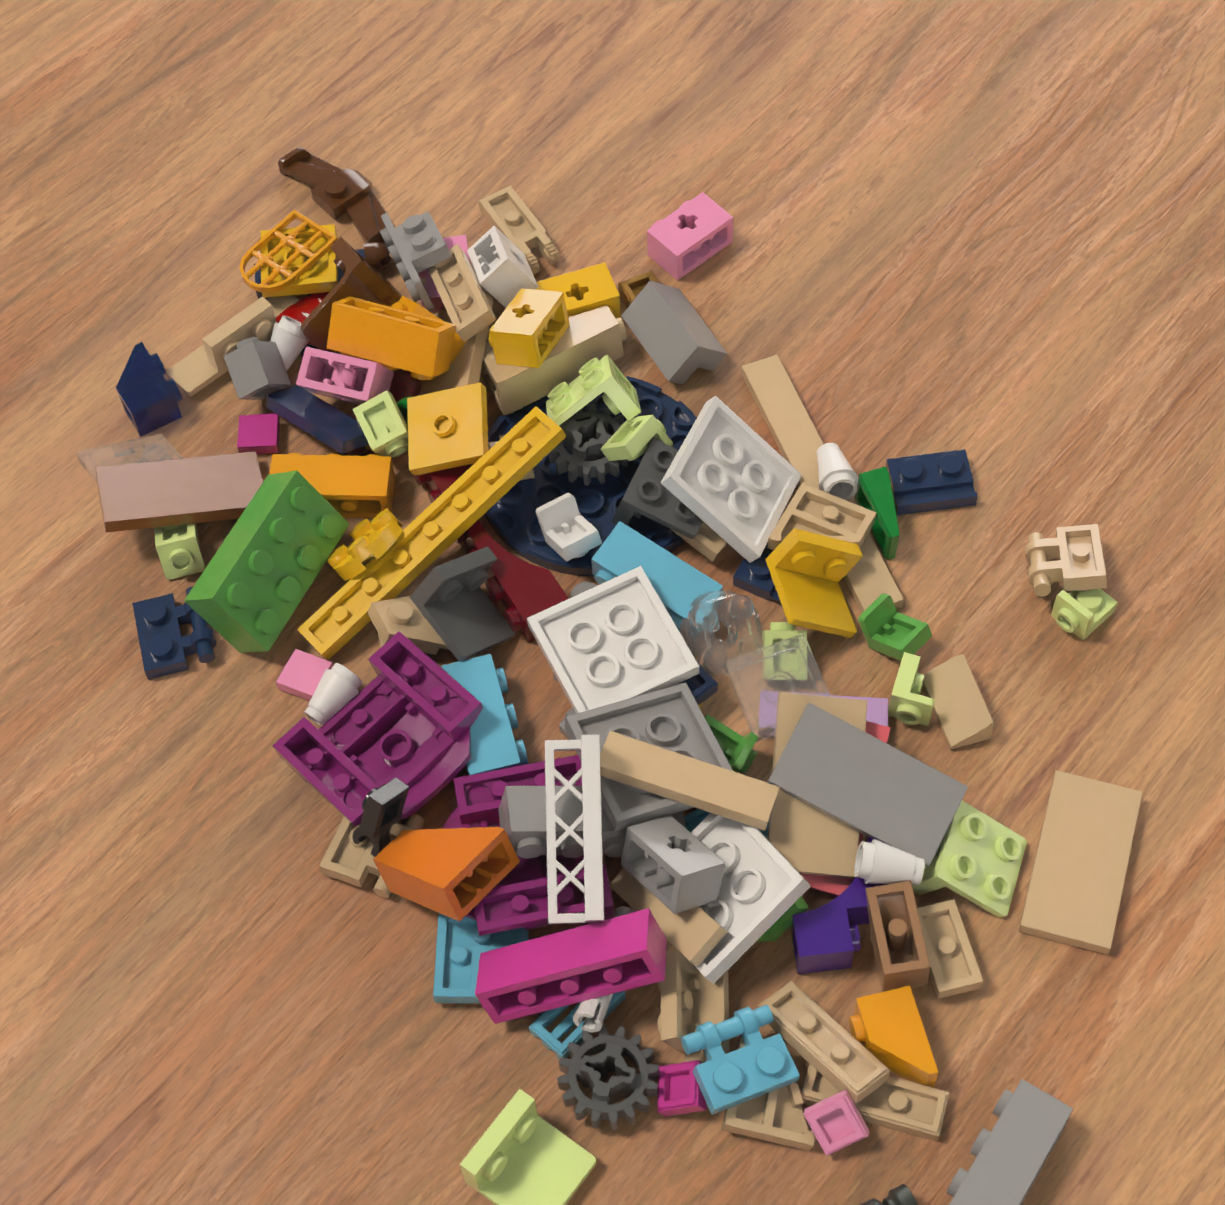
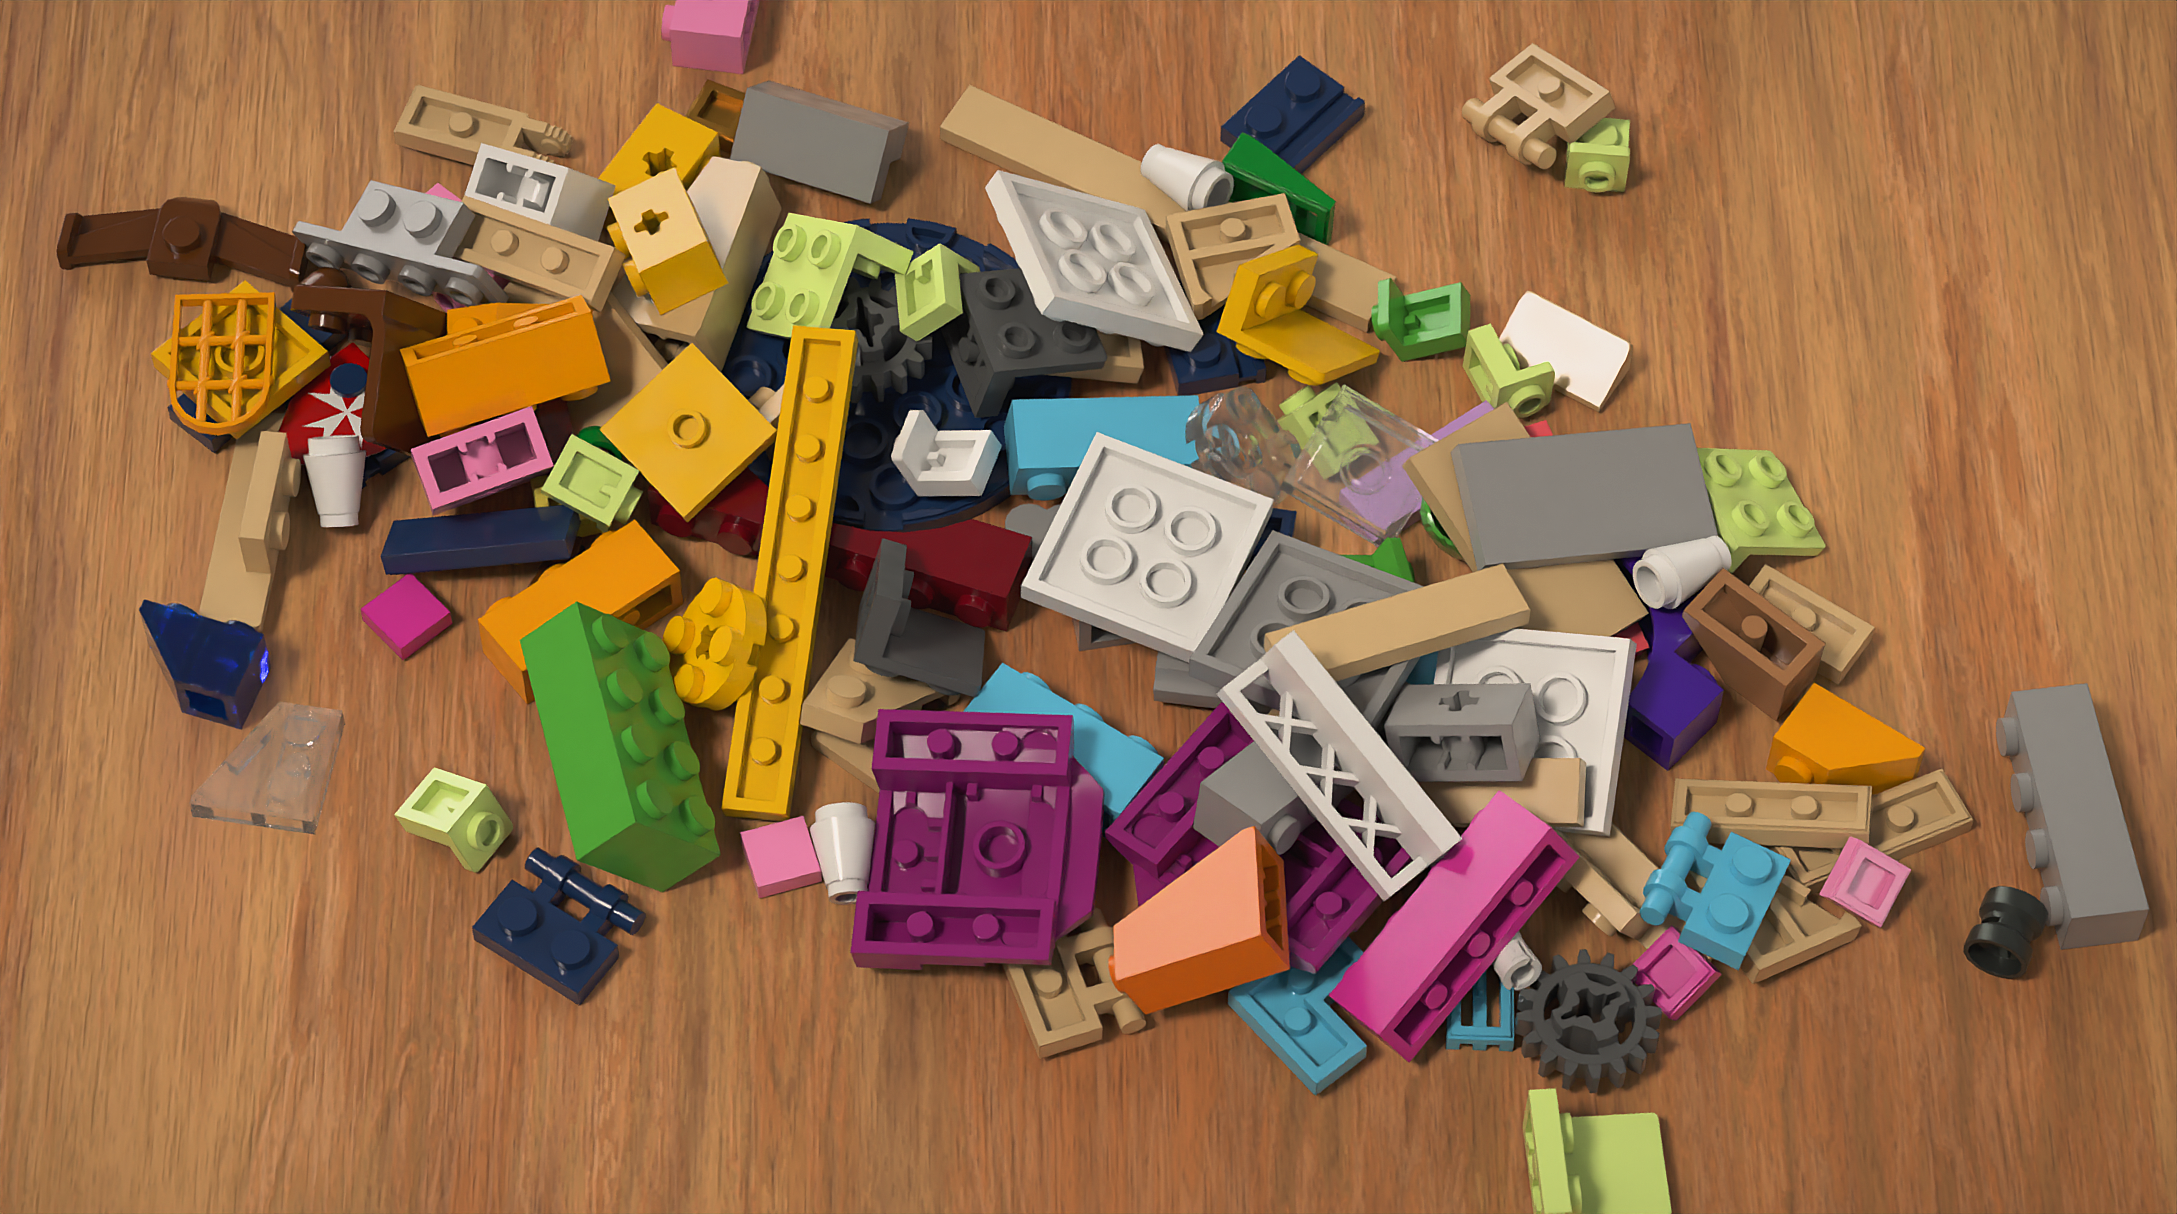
camera: 45 degrees left, 0 degrees up
tile [95,451,263,533] -> none
light grey brick [224,337,291,400] -> none
black plate [353,778,409,857] -> none
tan tile [1019,770,1143,955] -> none

